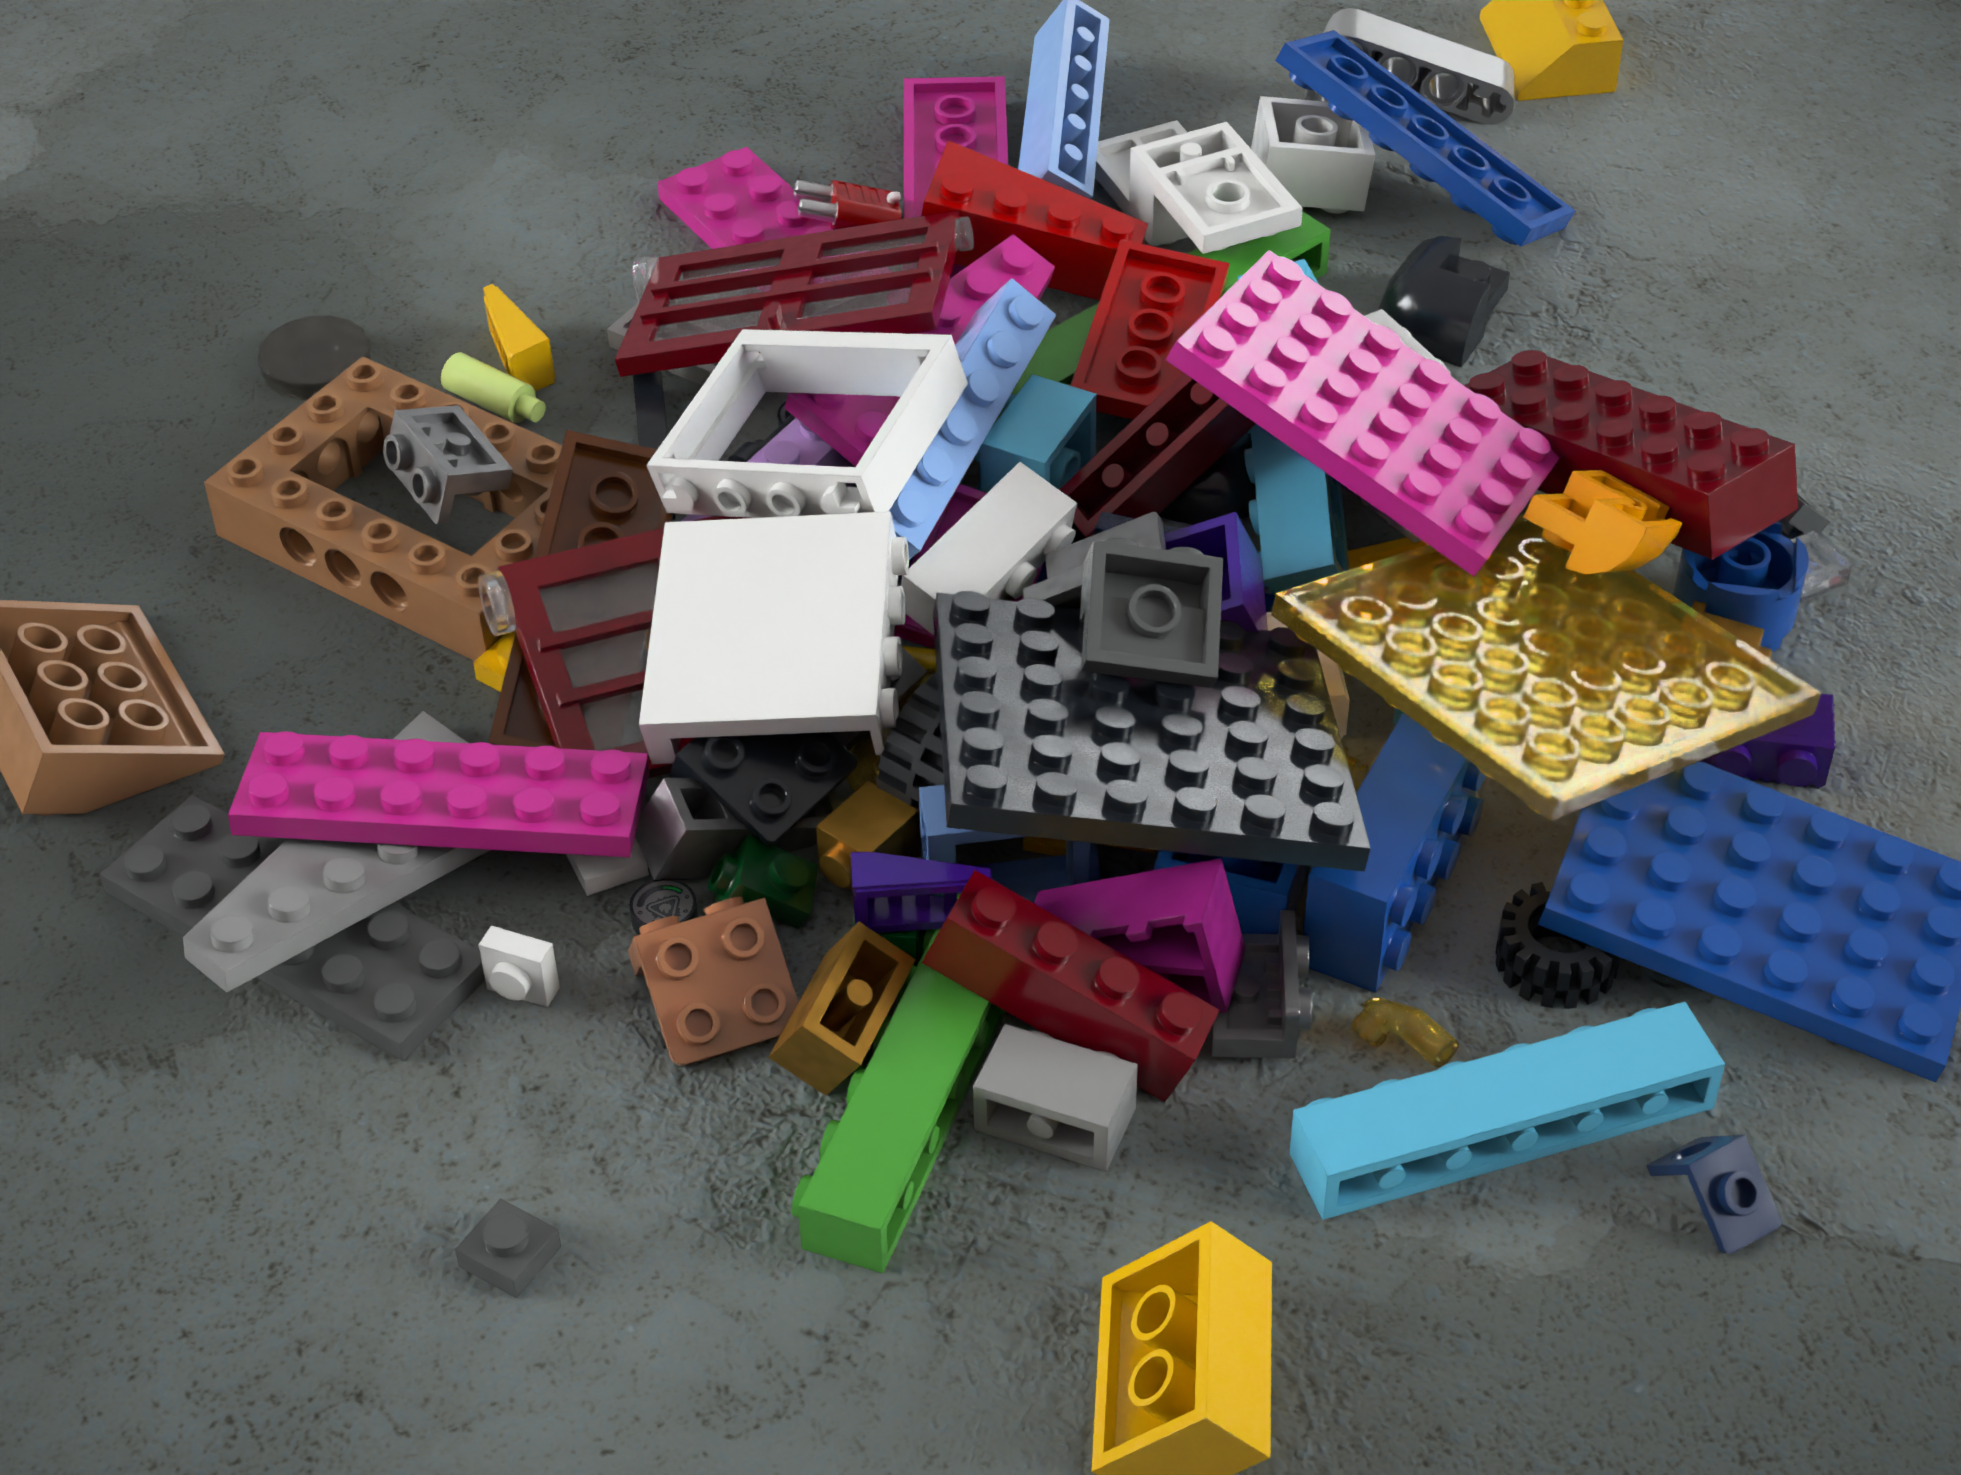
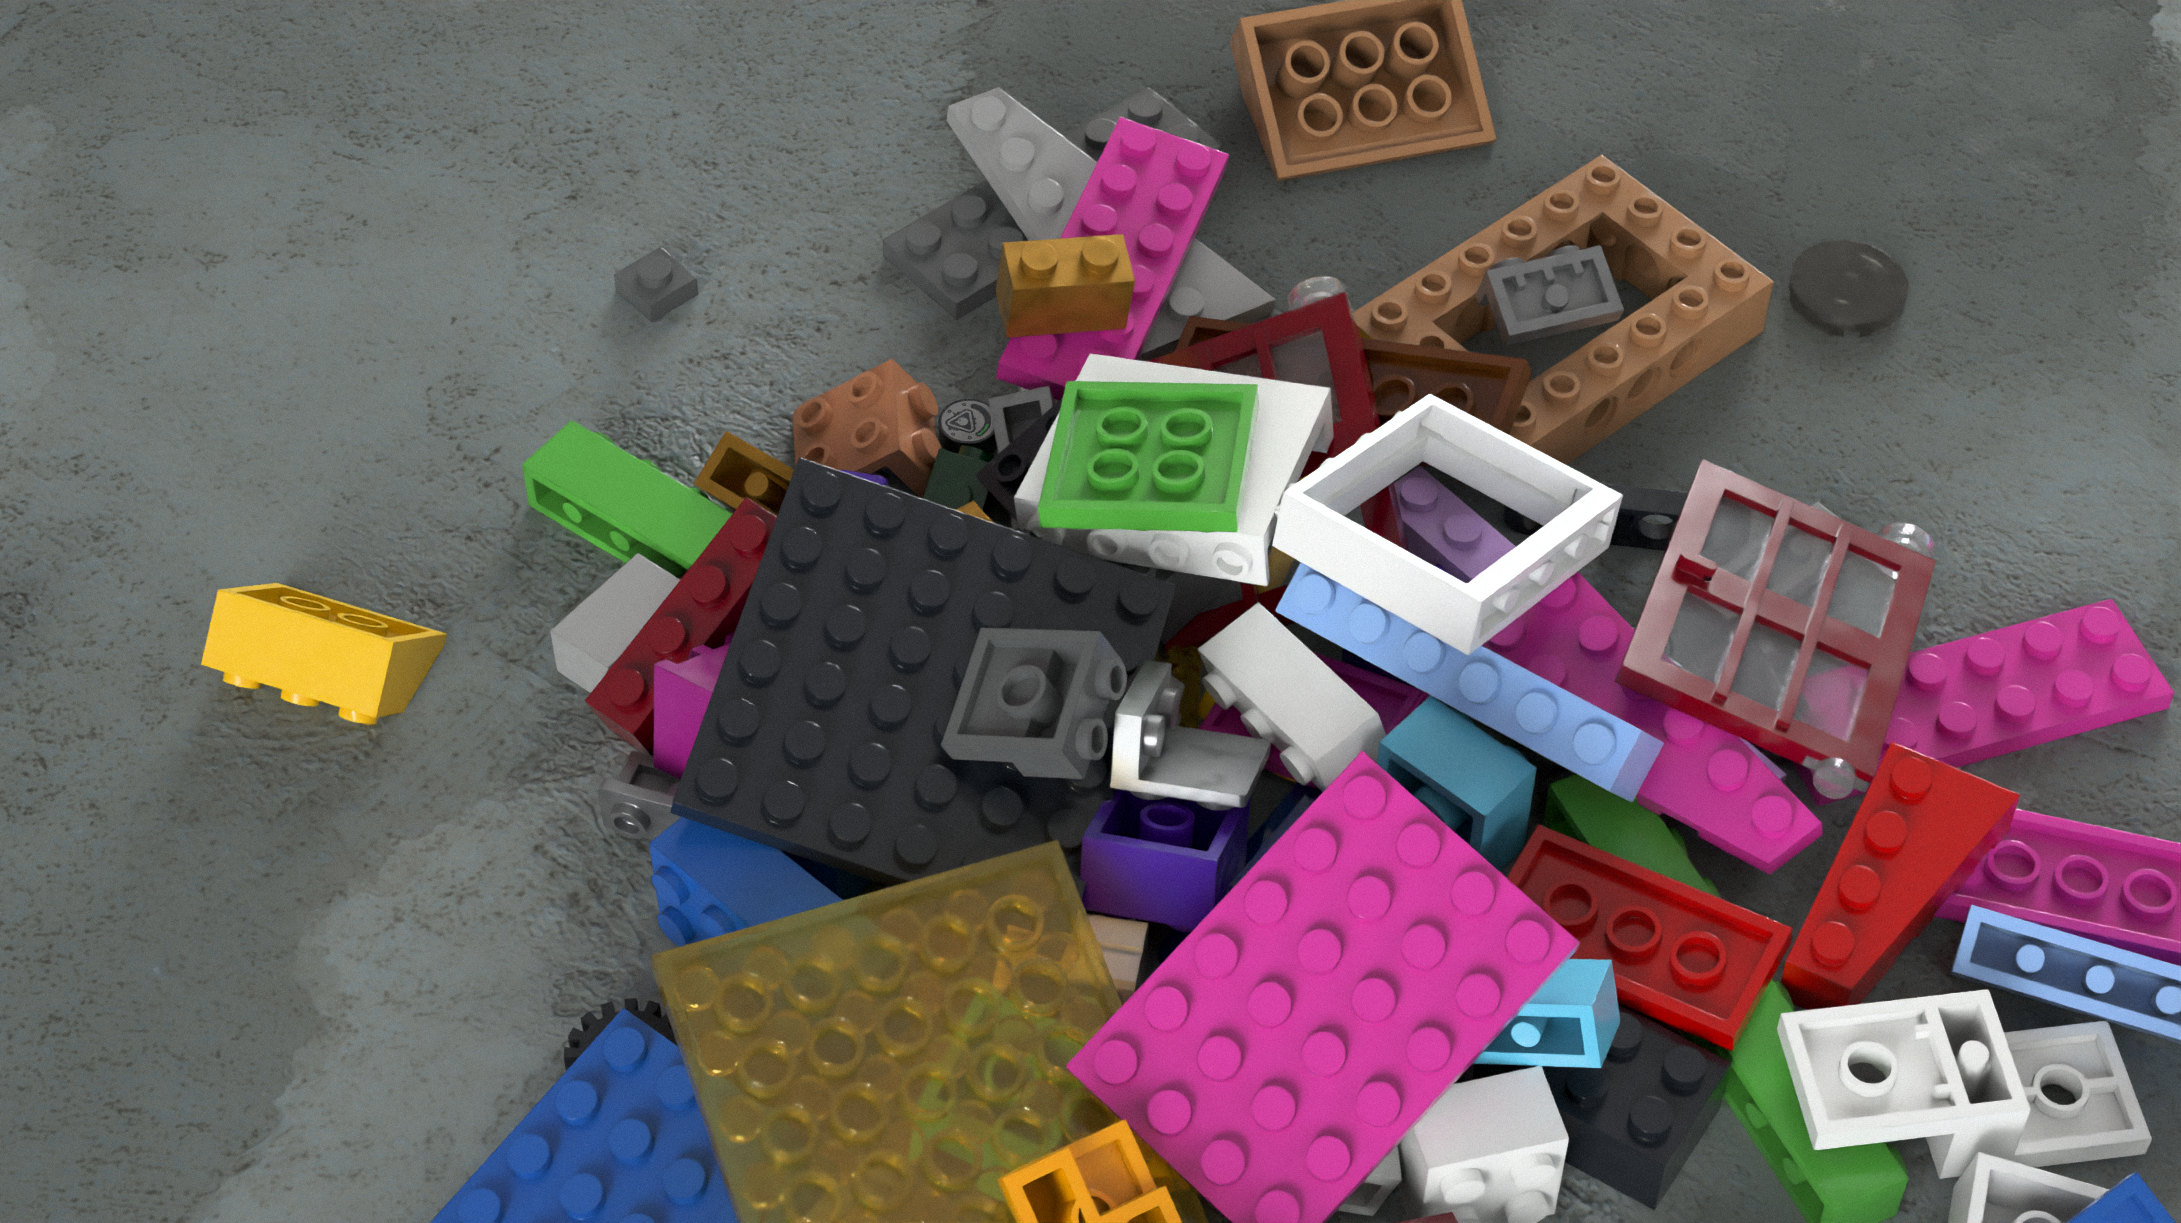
camera: 105 degrees right, 5 degrees up
yellowish green cylinder [441,352,546,423] -> none
white plate [479,926,560,1007] -> none
yellow slope [483,284,555,392] -> none
red piece [793,180,902,230] -> none
medium azure brick [1289,1002,1725,1220] -> none
clear yellow arm [1351,997,1459,1068] -> none
dark blue bracket [1646,1134,1782,1254] -> none
none -> pearl gold brick [995,234,1135,338]
none -> bright green plate [1038,381,1259,533]

